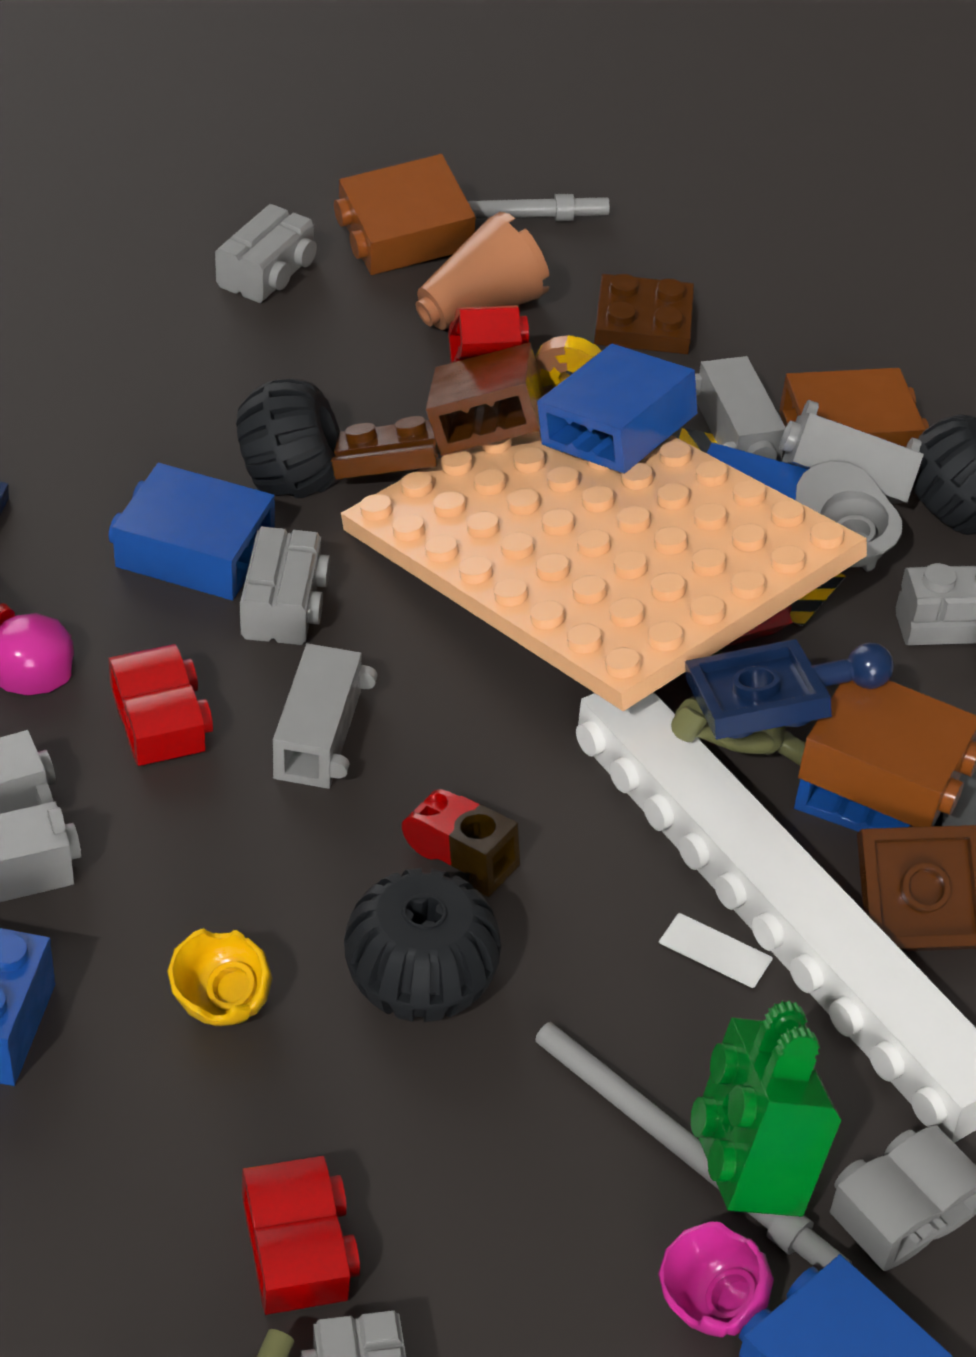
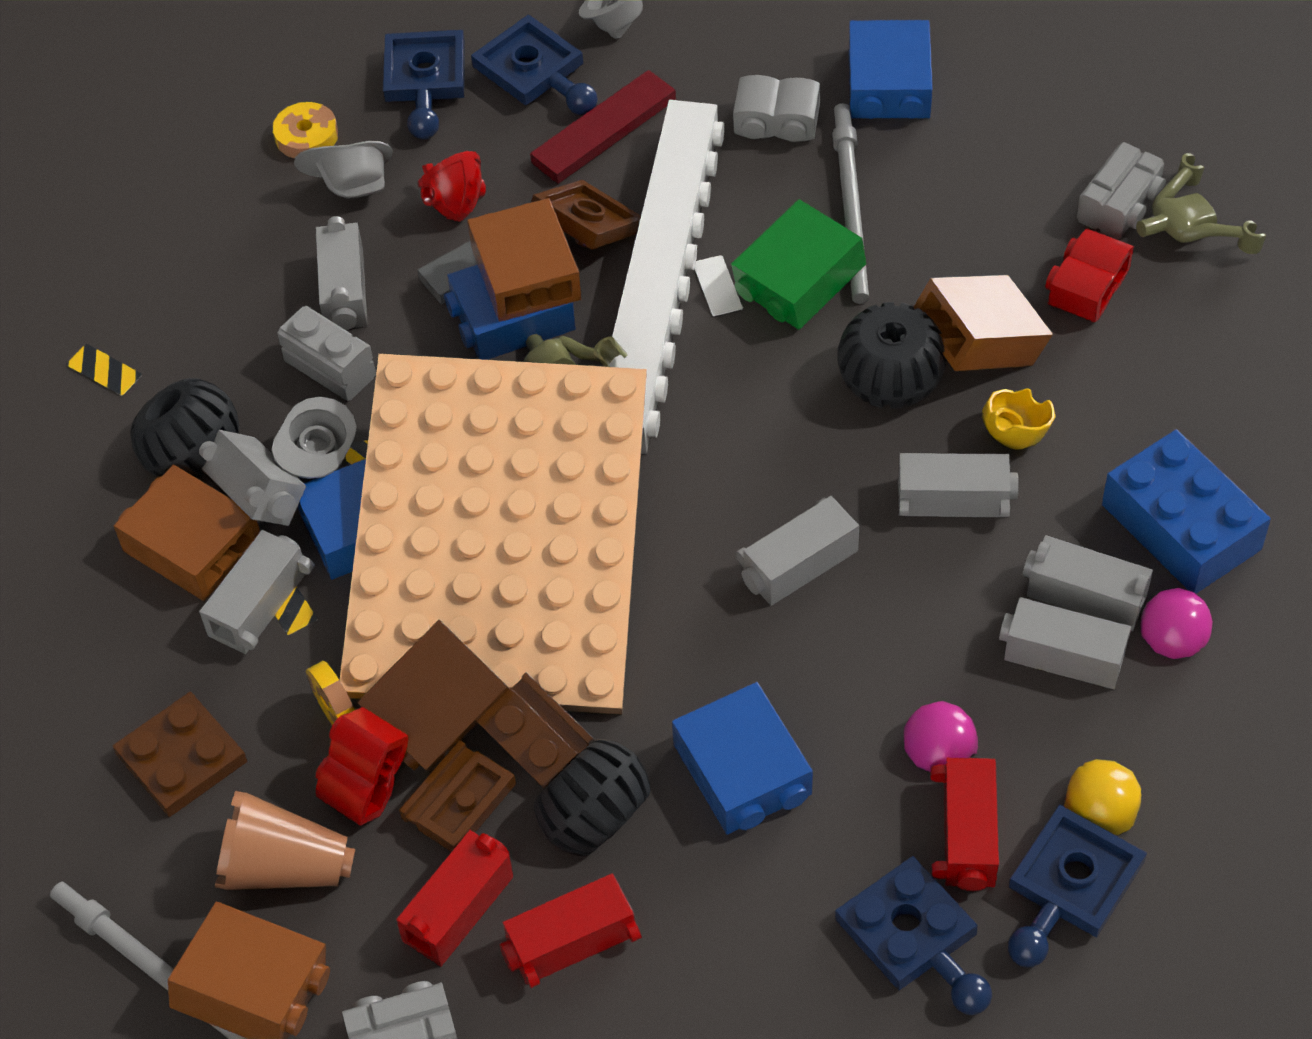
camera: 130 degrees left, 10 degrees up
red brick [108,644,213,766] -> none
light grey brick [240,526,330,645] -> none
leg [401,789,520,897] -> none
blue brick [537,344,698,474] -> none
dark pink hair [658,1221,774,1338] -> none
dark blue plate [685,639,894,740] -> none
green hinge [691,1000,841,1217] -> none
none -> red brick [396,830,513,967]
none -> reddish brown plate [399,740,516,852]
none -> red brick [499,873,642,988]
none -> green brick [731,199,867,330]
none -> light grey brick [898,453,1018,517]
none -> brick [913,275,1053,371]

